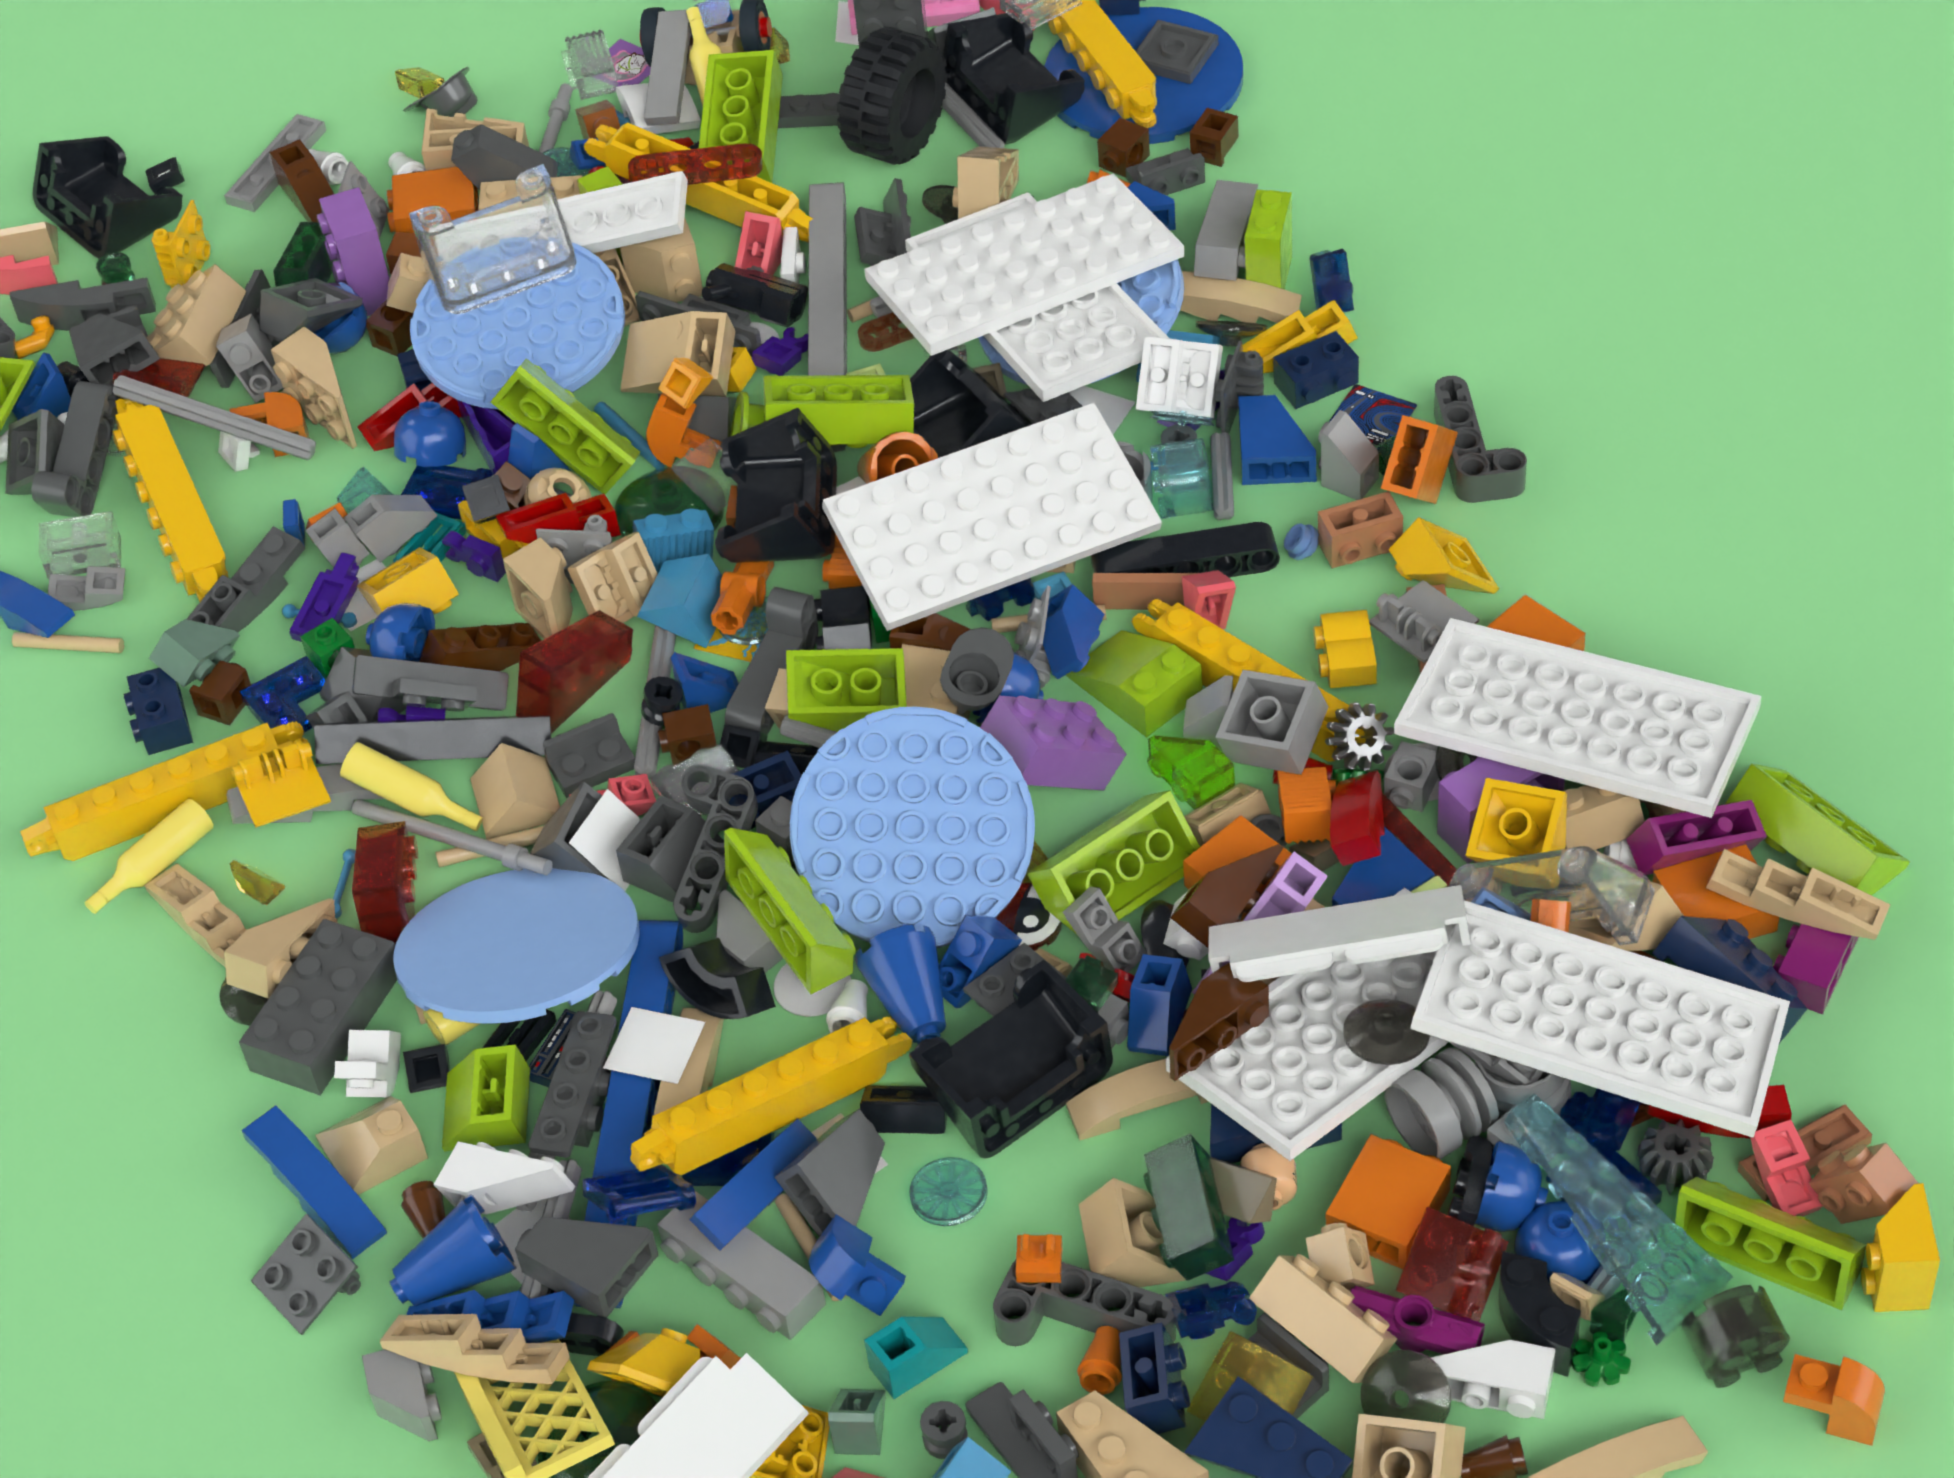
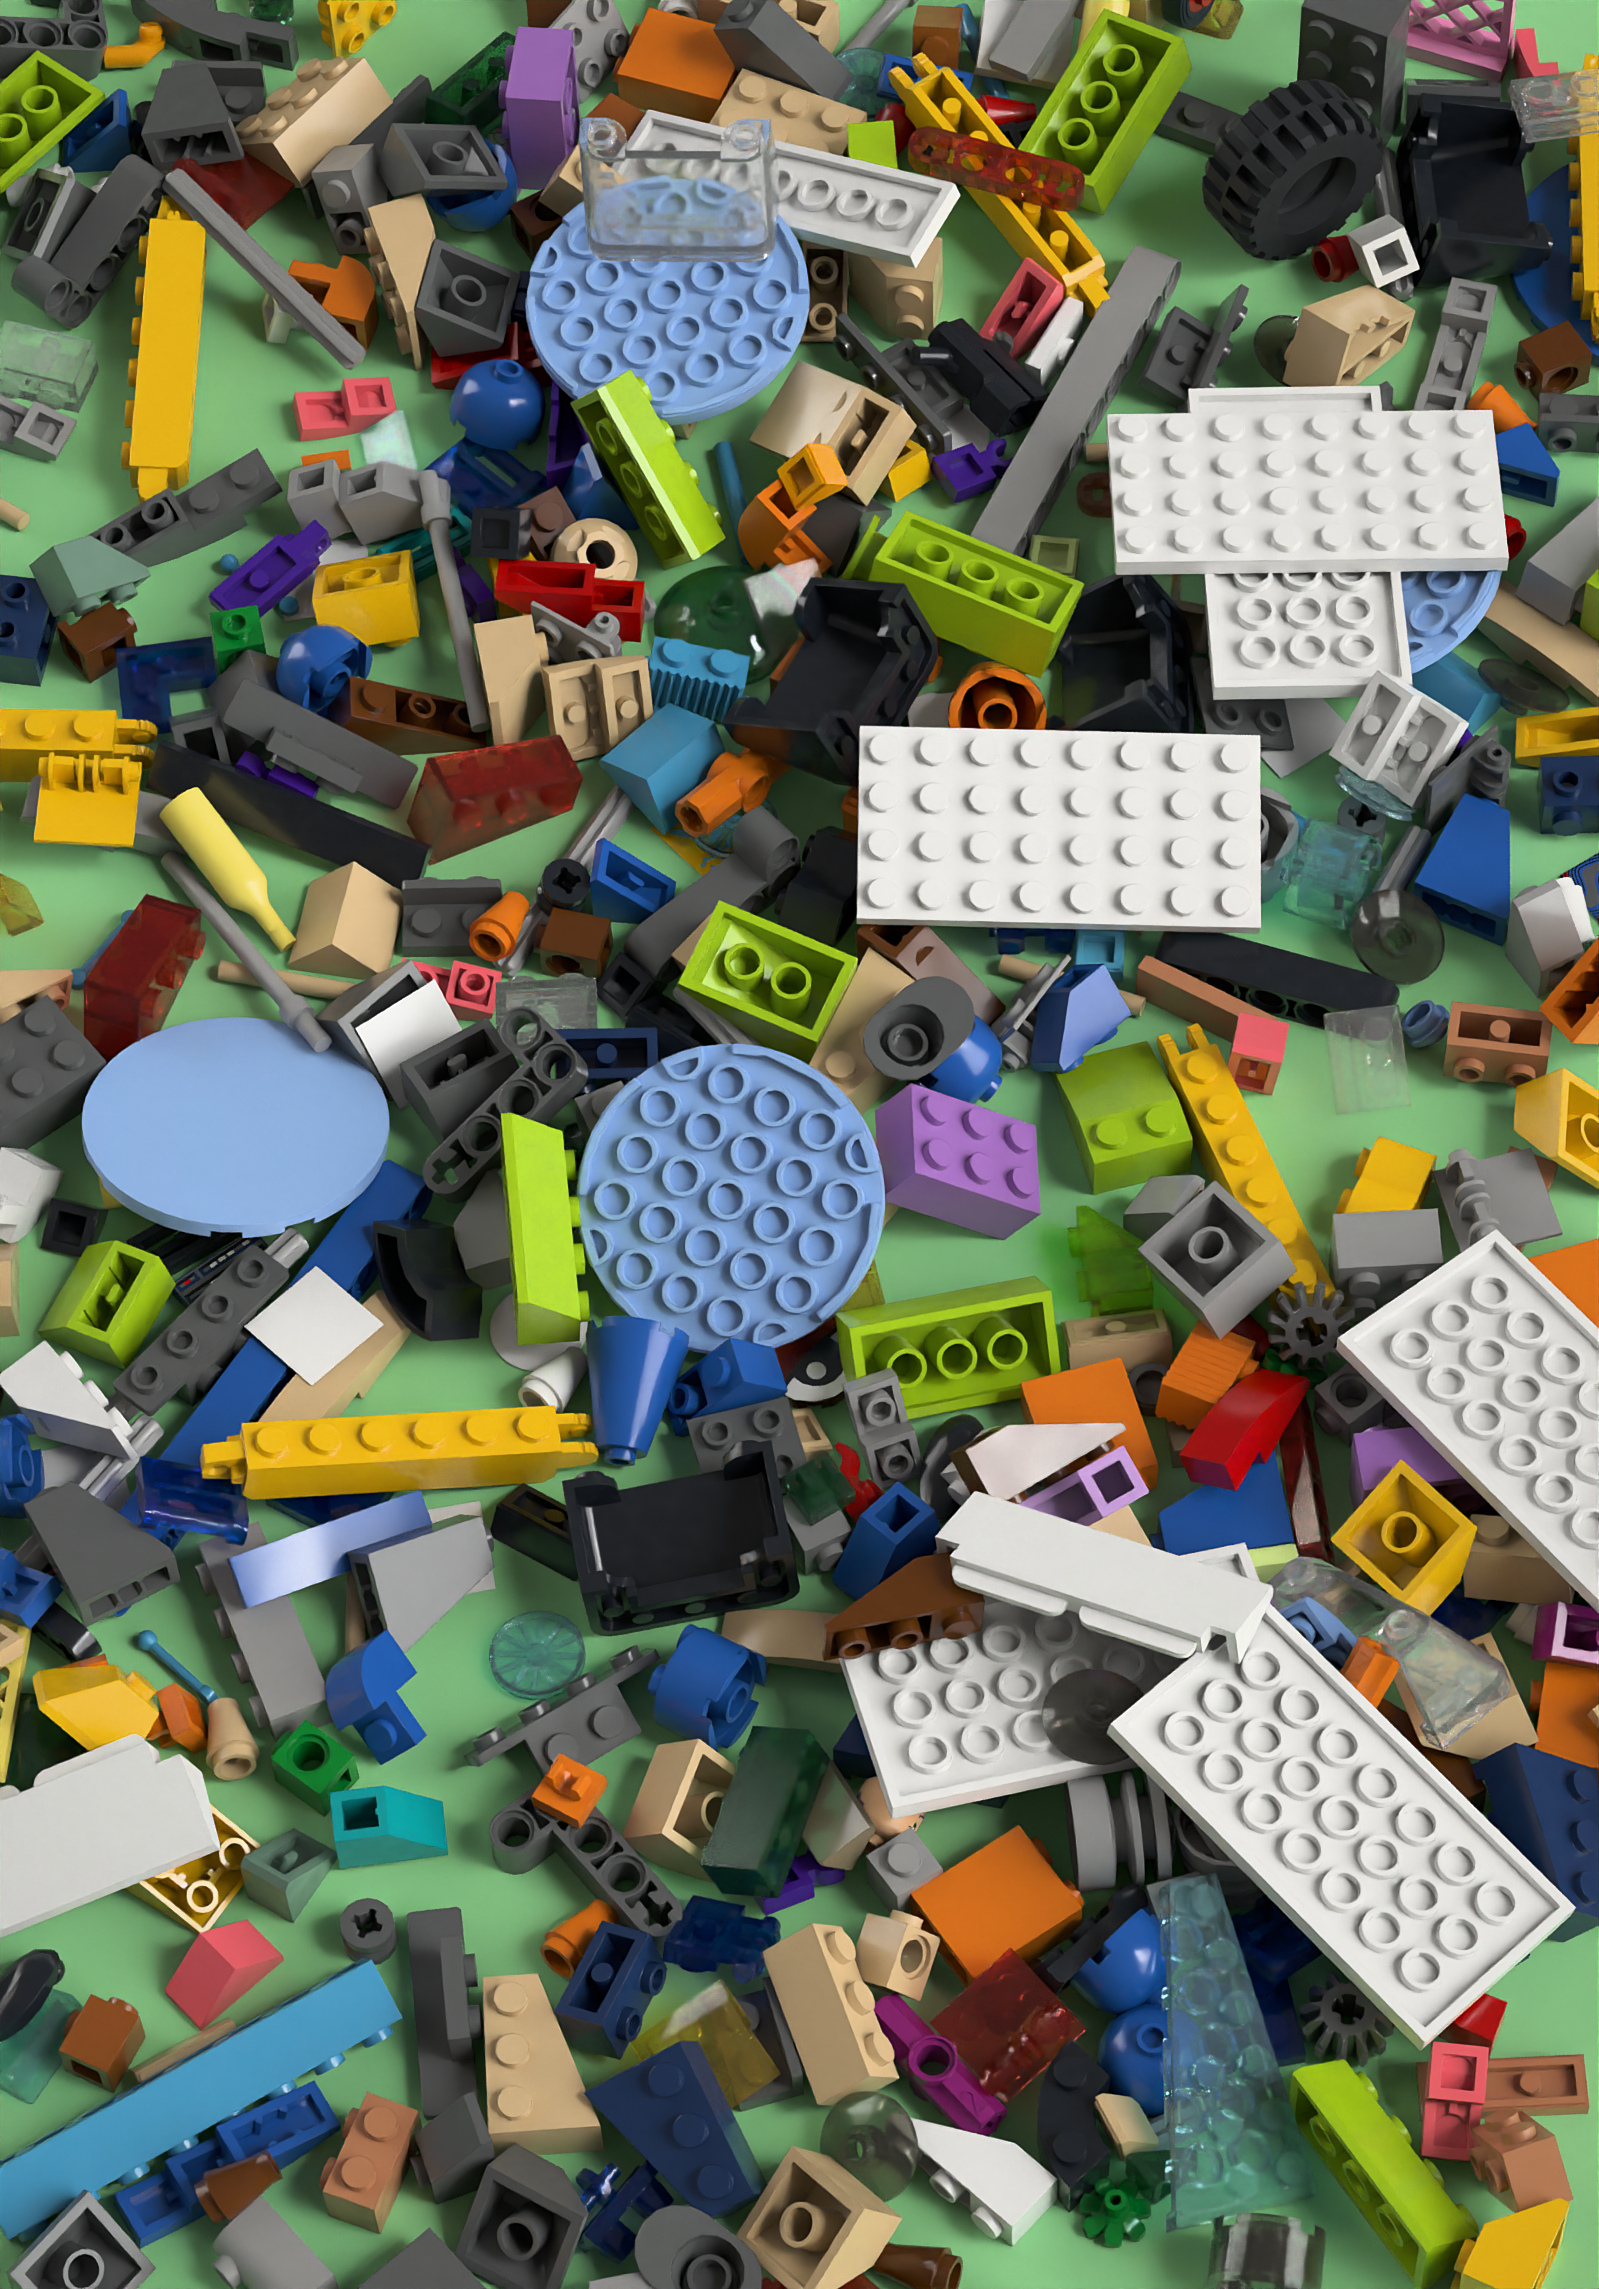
camera: 25 degrees right, 10 degrees up
blue tile [283,499,305,546] -> none
none -> dark azure hinge [136,1630,219,1706]
none -> tan cone [206,1698,260,1781]
none -> green brick [270,1719,359,1817]
none -> coral slope [292,377,398,441]
none -> dark grey slope [414,238,521,357]
none -> light grey bar [418,470,491,732]
none -> dark grey bracket [464,1645,661,1779]
none -> orange cone [469,891,530,961]
none -> blue brick [648,1624,767,1752]
none -> light grey brick [866,1827,943,1915]
none -> red cone [1311,235,1360,283]
none -> clear plate [1323,1004,1411,1115]
none -> light grey brick [1328,1208,1444,1322]
none -> white brick [1346,214,1420,288]
none -> clear smoke dish [1350,889,1445,985]
none -> light grey slope [1413,277,1498,411]

